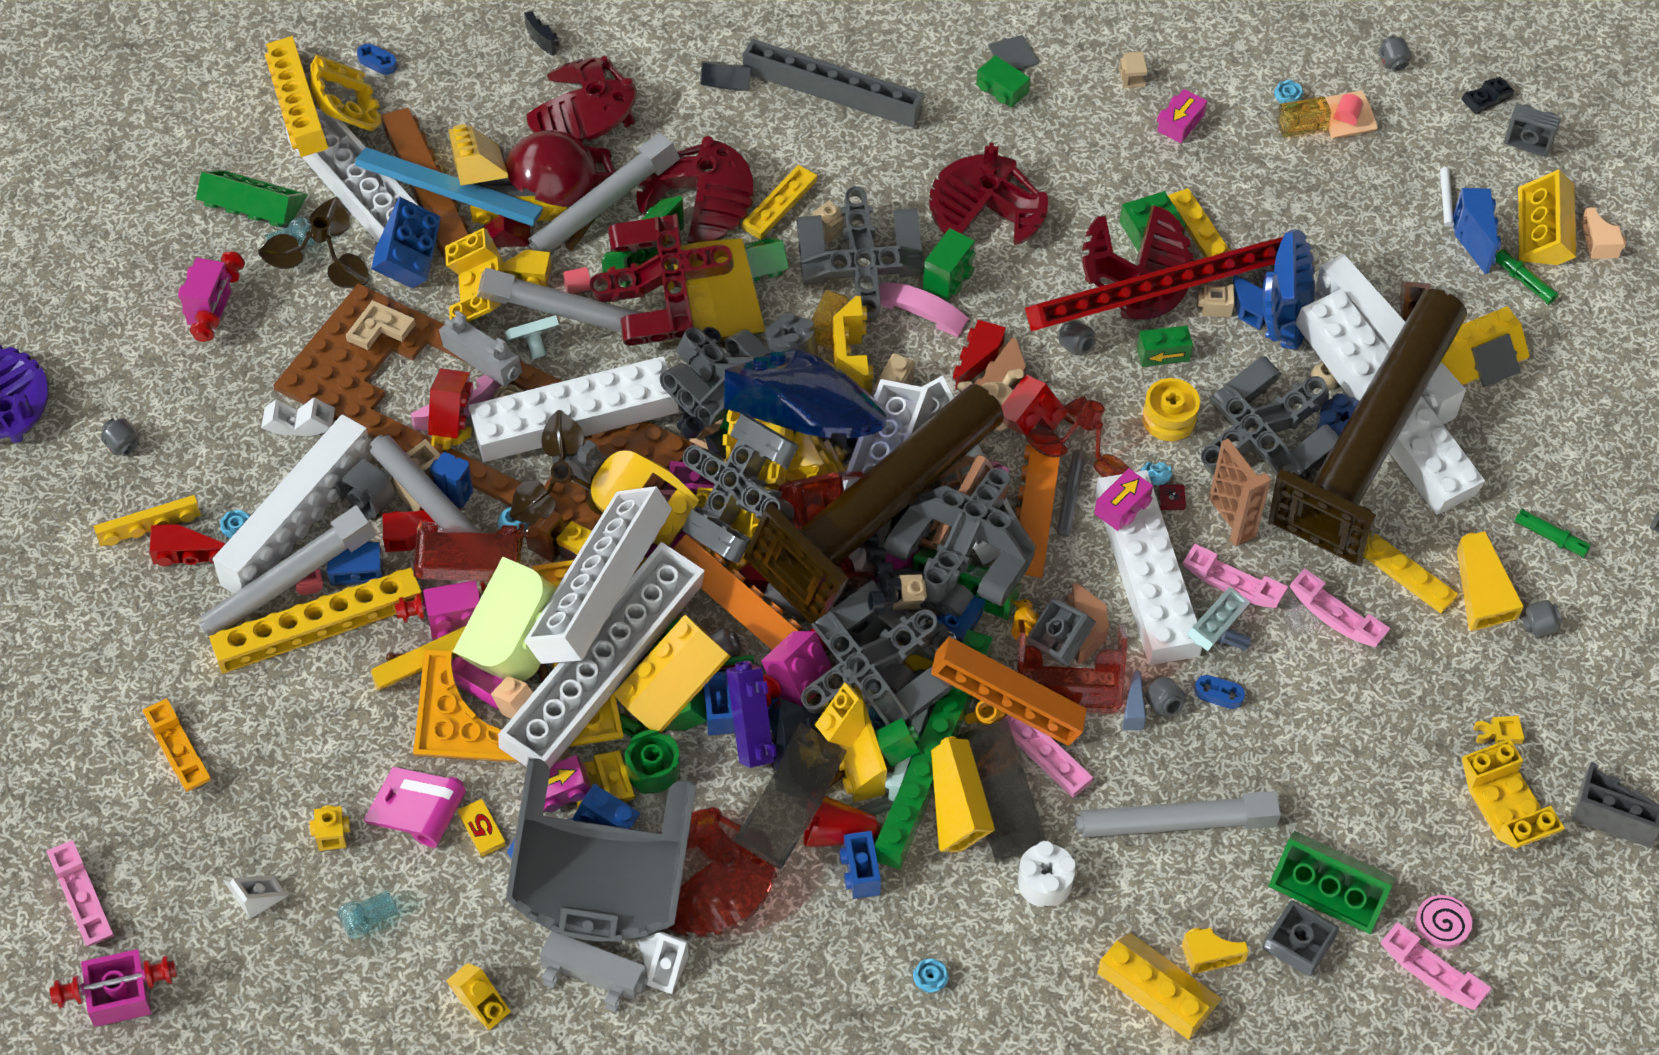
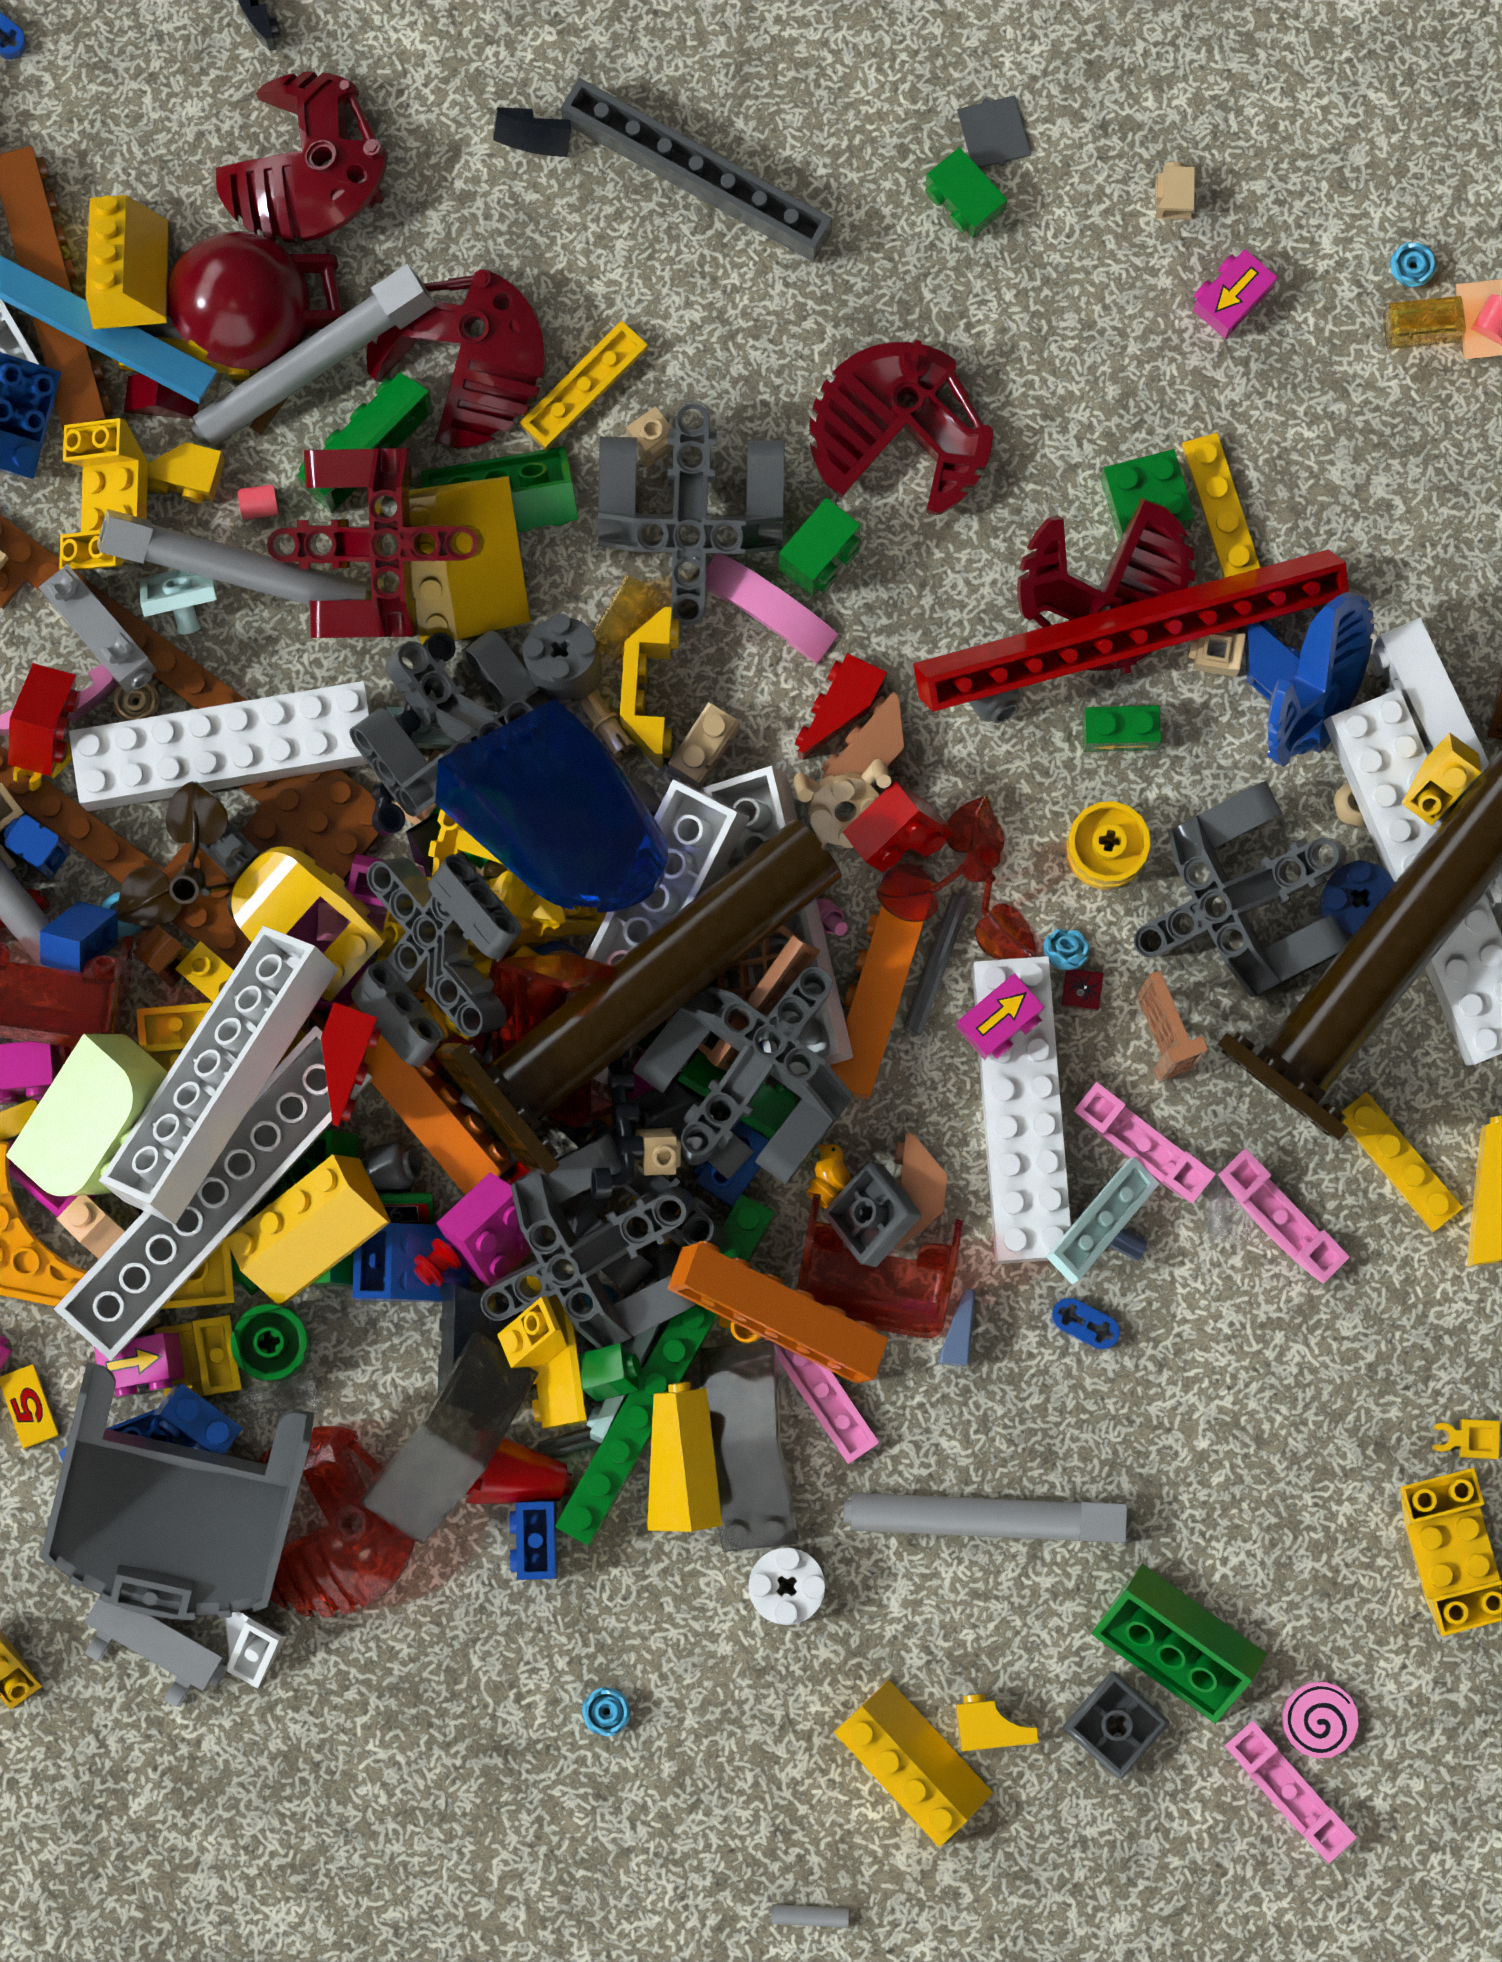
camera: 10 degrees right, 25 degrees up
dark purple brick [726,661,777,768] -> none
dark grey head [1146,677,1185,717] -> none
none -> blue panel [40,901,118,975]
none -> red slope [321,1002,383,1127]
none -> yellow slope [1402,732,1482,826]

